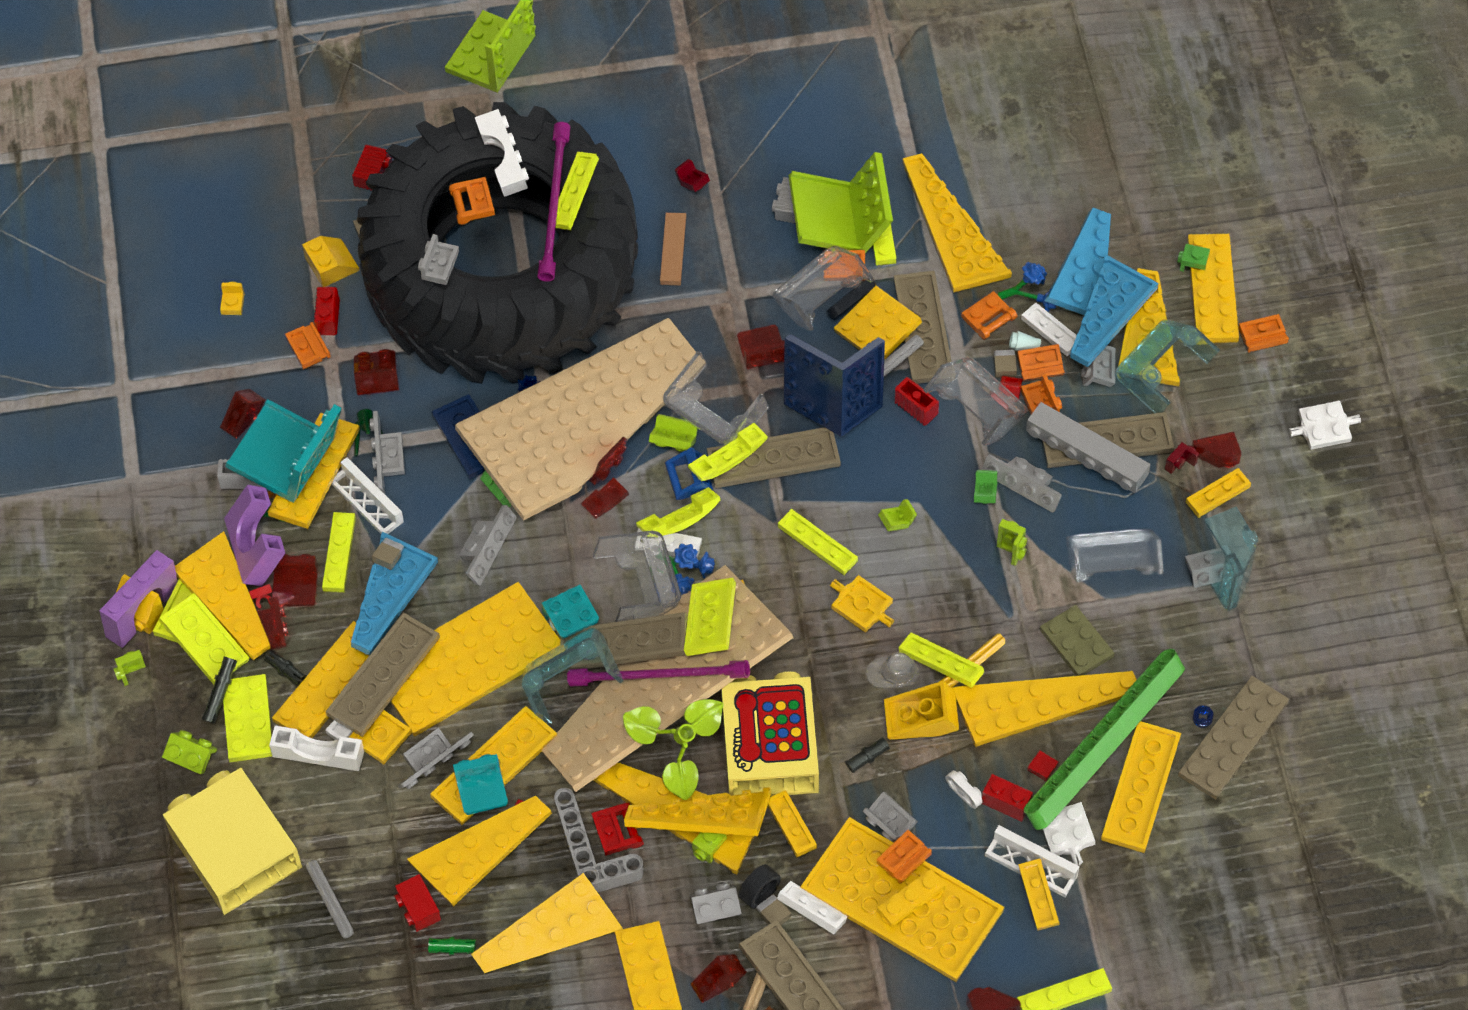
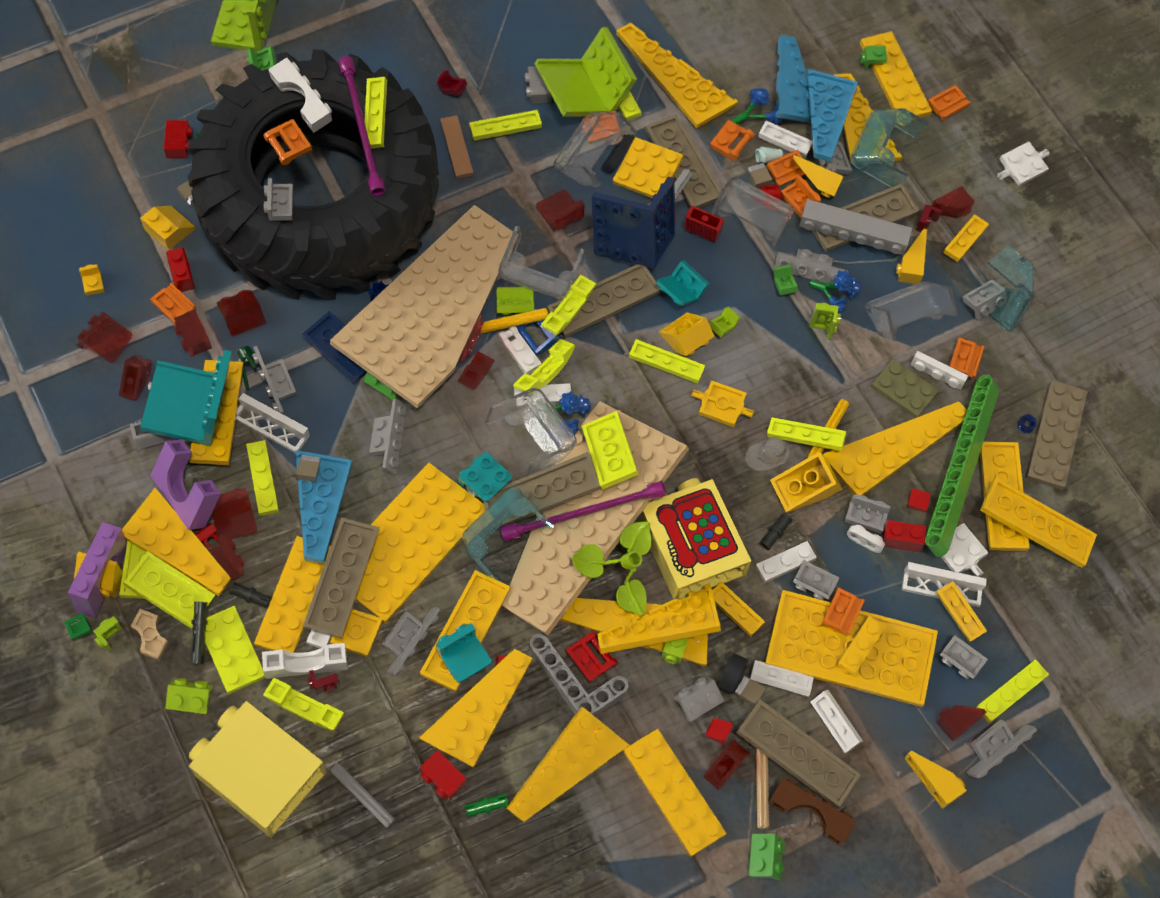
camera: 25 degrees left, 5 degrees up
none -> green plate [64,613,92,641]
none -> clear red bracket [76,312,132,363]
none -> tan tile [131,609,168,661]
none -> clear red brick [173,310,212,357]
none -> bright green bracket [247,45,277,71]
none -> neon yellow slope [263,678,344,731]
none -> dark red bracket [307,669,340,695]
none -> neon yellow plate [469,110,542,141]
none -> yellow axle [477,308,549,334]
none -> white plate [497,326,542,375]
none -> teal bracket [656,260,710,306]
none -> yellow slope [659,312,715,356]
none -> red slope [705,718,733,745]
none -> white plate [755,541,817,584]
none -> yellow slope [793,155,844,198]
none -> blue plant [810,271,861,314]
none -> white plate [811,690,863,753]
none -> light grey bracket [844,494,891,534]
none -> yellow slope [896,229,927,285]
none -> white plate [911,351,968,390]
none -> light grey bracket [940,635,988,679]
none -> orange plate [949,337,984,380]
none -> yellow plate [980,477,1097,568]

